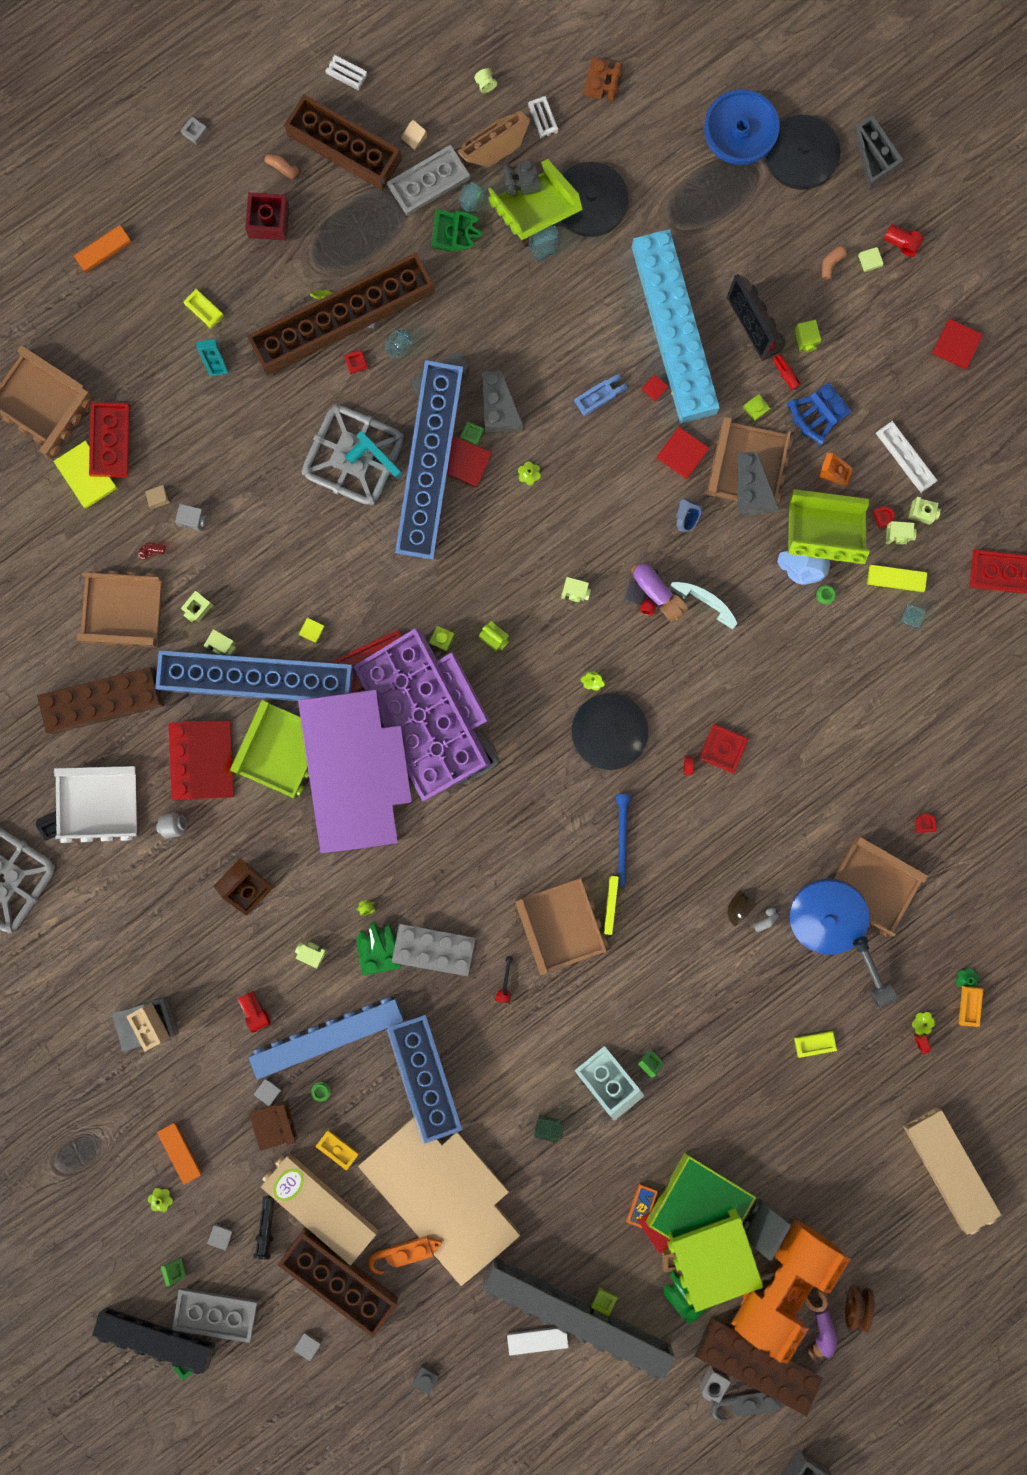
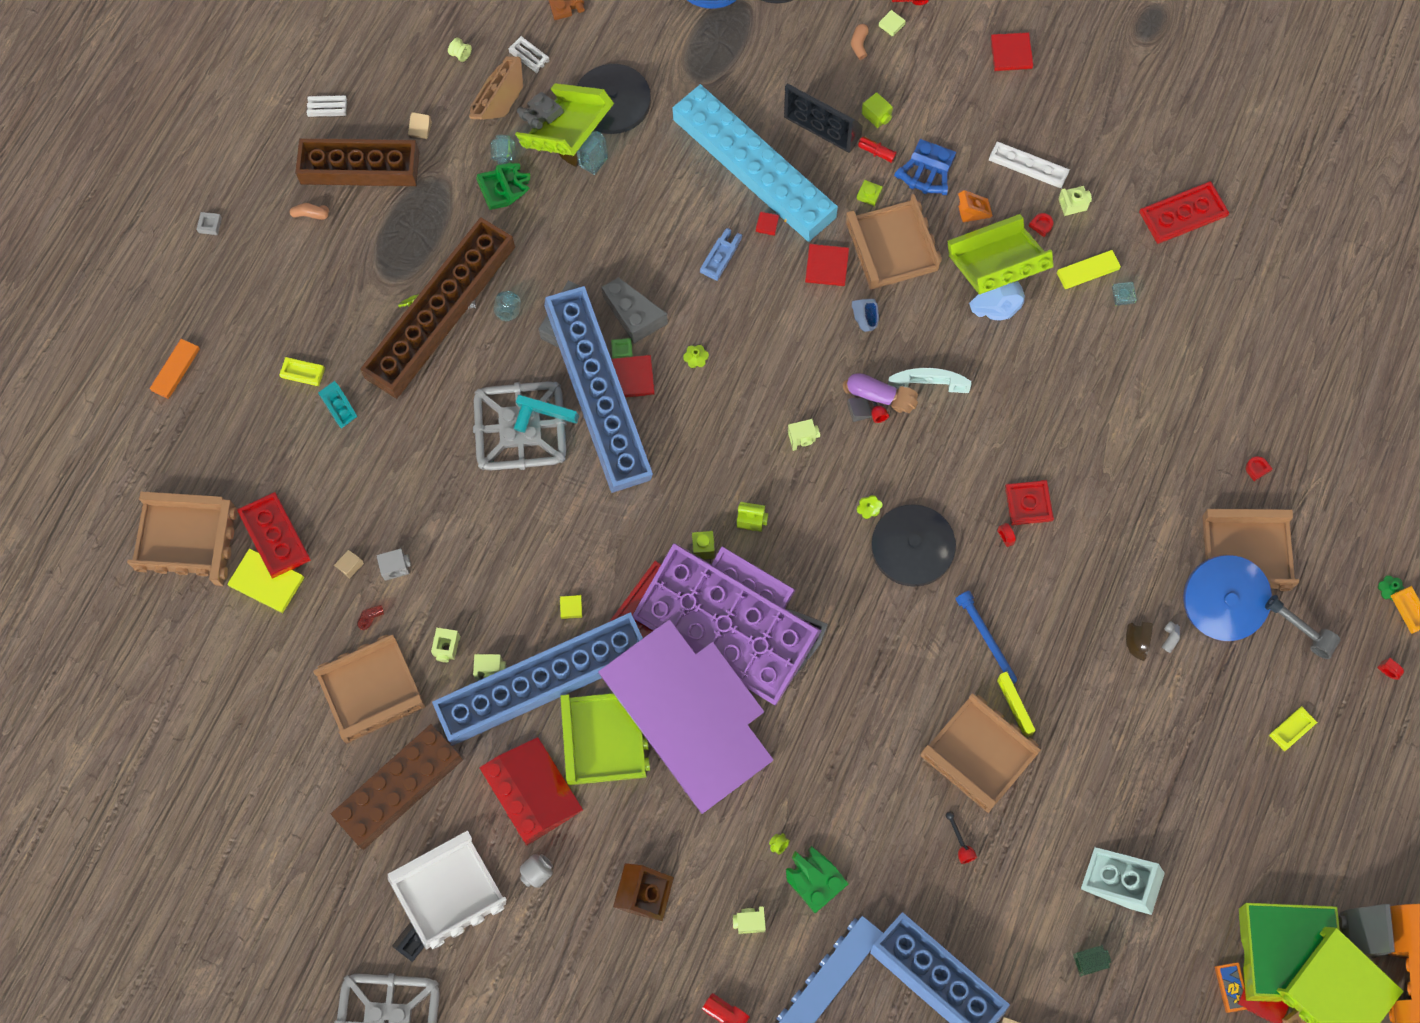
camera: 25 degrees left, 15 degrees down
dark red brick [245,192,289,241] -> none
red tile [344,349,368,375] -> none
light grey plate [387,145,470,216] -> none
light grey plate [391,923,476,976] -> none
bright green plate [638,1049,664,1078] -> none
dark grey wedge [738,452,780,515] -> none
bright green plate [816,585,836,604] -> none
yellowish green brick [886,521,917,544] -> none
lime plant [912,1012,936,1035] -> none

